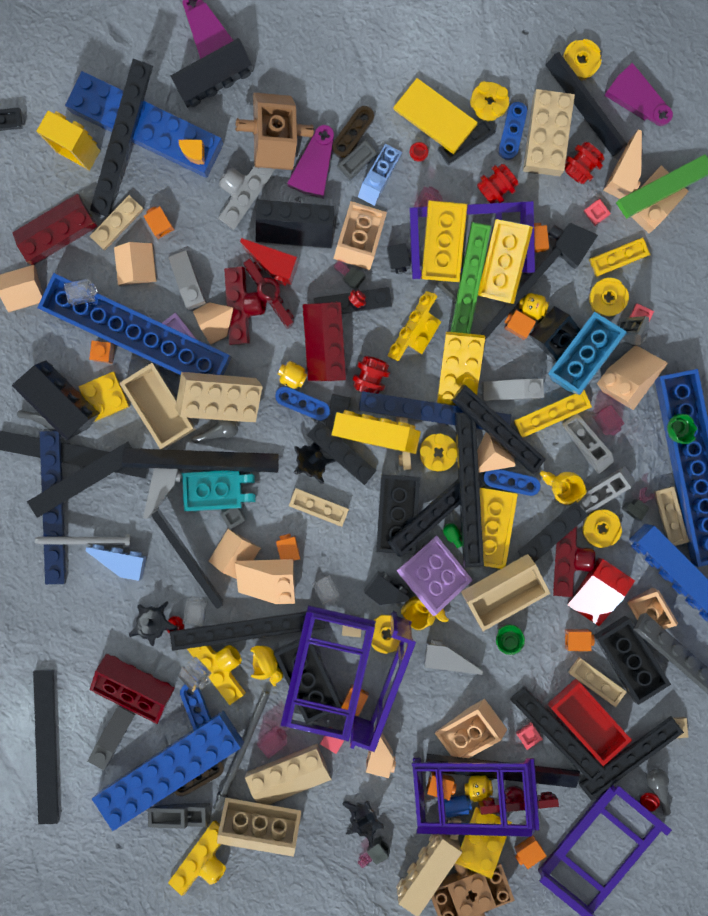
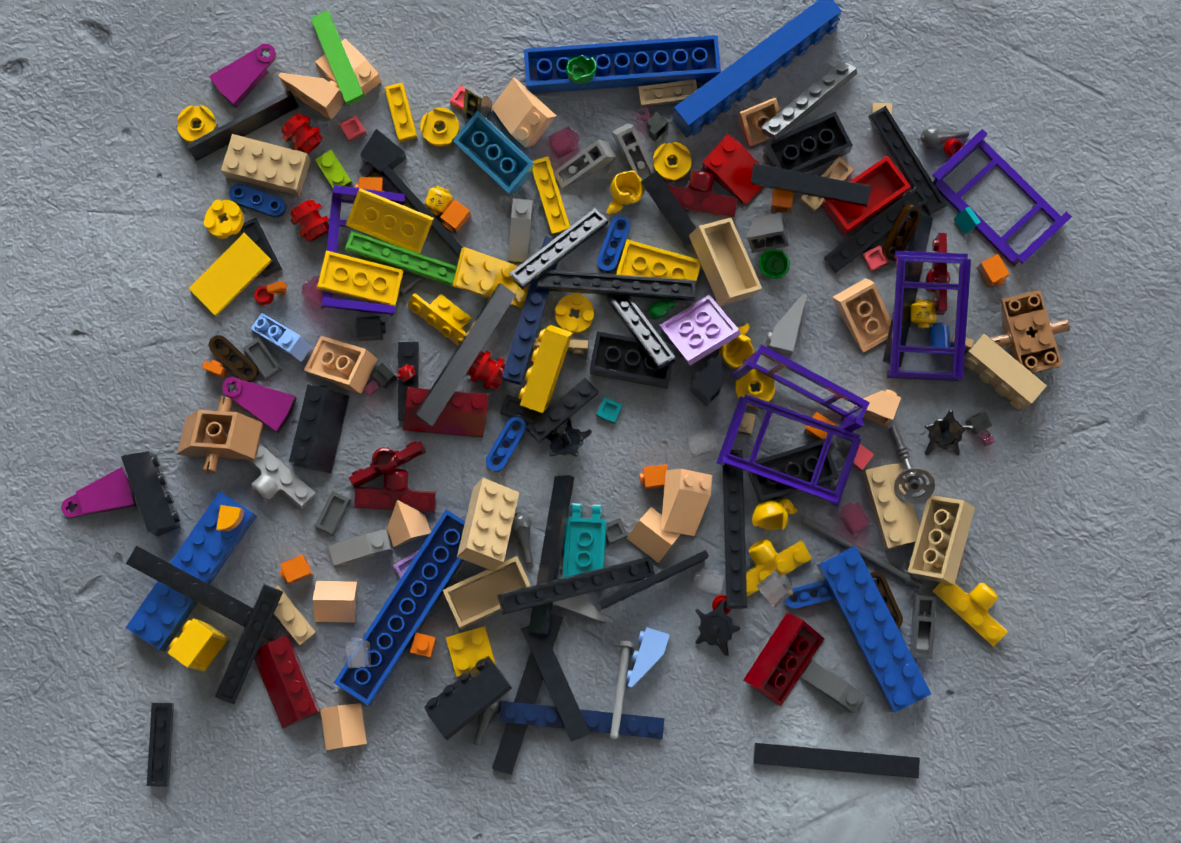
camera: 75 degrees left, 10 degrees down
red slope [240,238,299,286] -> none
yellow head [277,361,307,389] -> none
tan plate [289,488,349,527] -> none
orange brick [426,772,457,800] -> none
yellow plate [455,807,512,879] -> none
light nougat slope [477,432,515,473] -> none
black slope [529,306,580,362] -> none
none -> orange plate [202,360,227,379]
none -> black tile [215,584,283,704]
none -> orange tile [267,281,287,295]
none -> dark grey tile [314,491,351,536]
none -> lime plate [315,150,352,188]
none -> black tile [414,283,516,426]
none -> black tile [497,556,655,615]
none -> teal tile [596,397,623,424]
none -> dark grey torso [747,210,789,253]
none -> black tile [750,163,871,207]
none -> dark brown plate [882,204,922,261]
none -> flat silver dish [889,426,935,504]
none -> teal tile [954,206,981,235]

